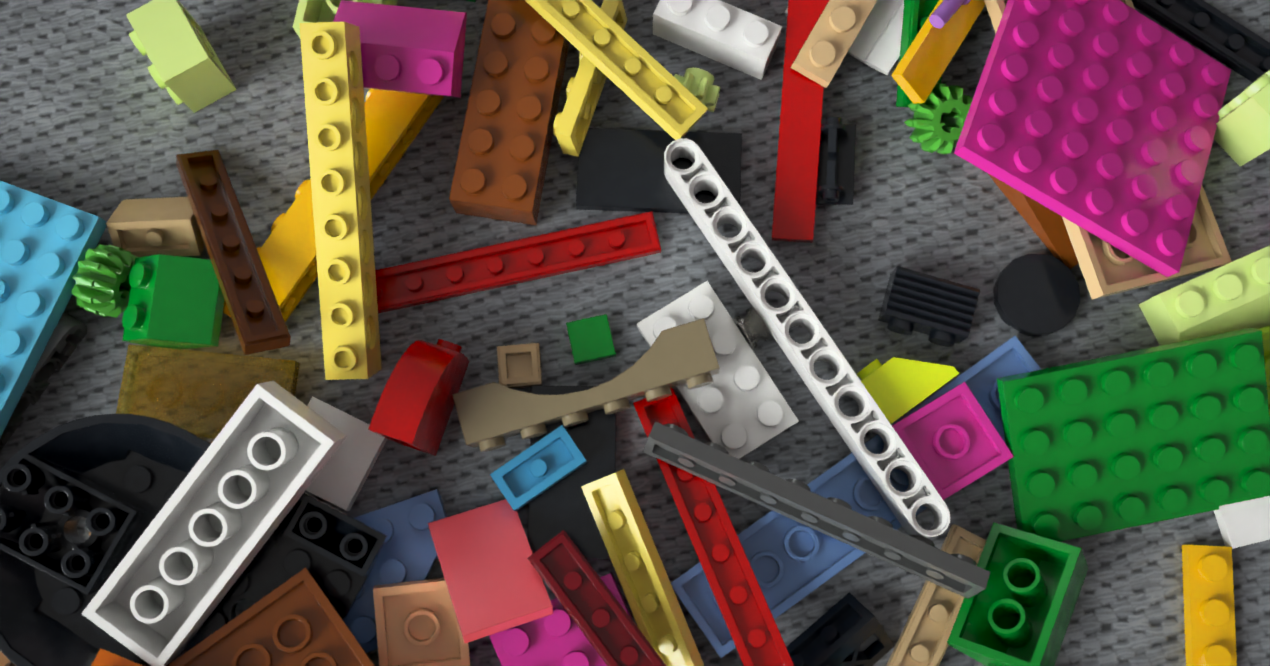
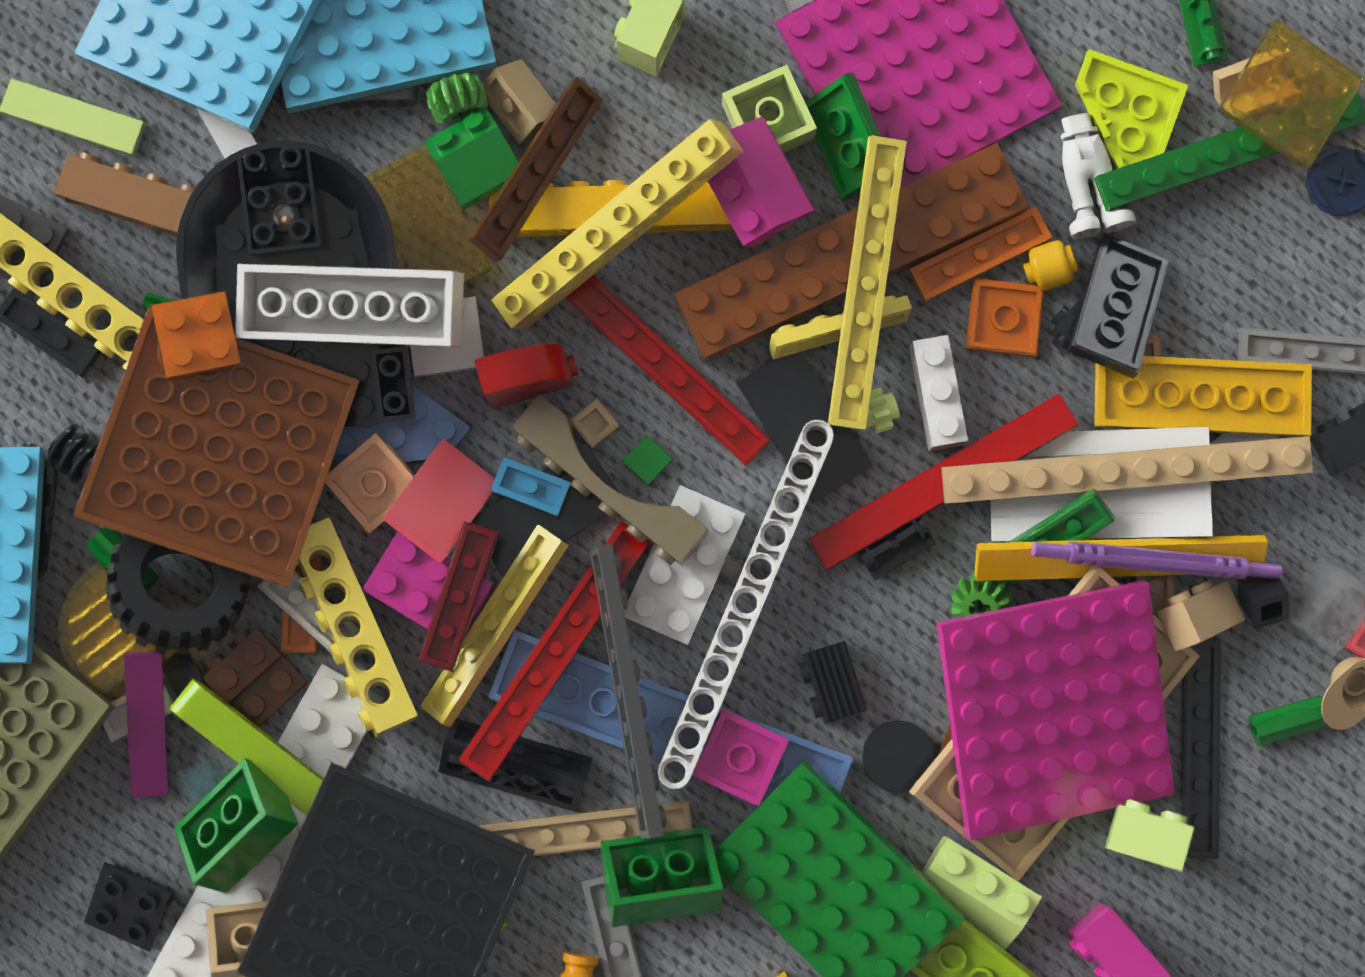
camera: 55 degrees right, 5 degrees up
neon yellow slope [857,357,959,424] -> none

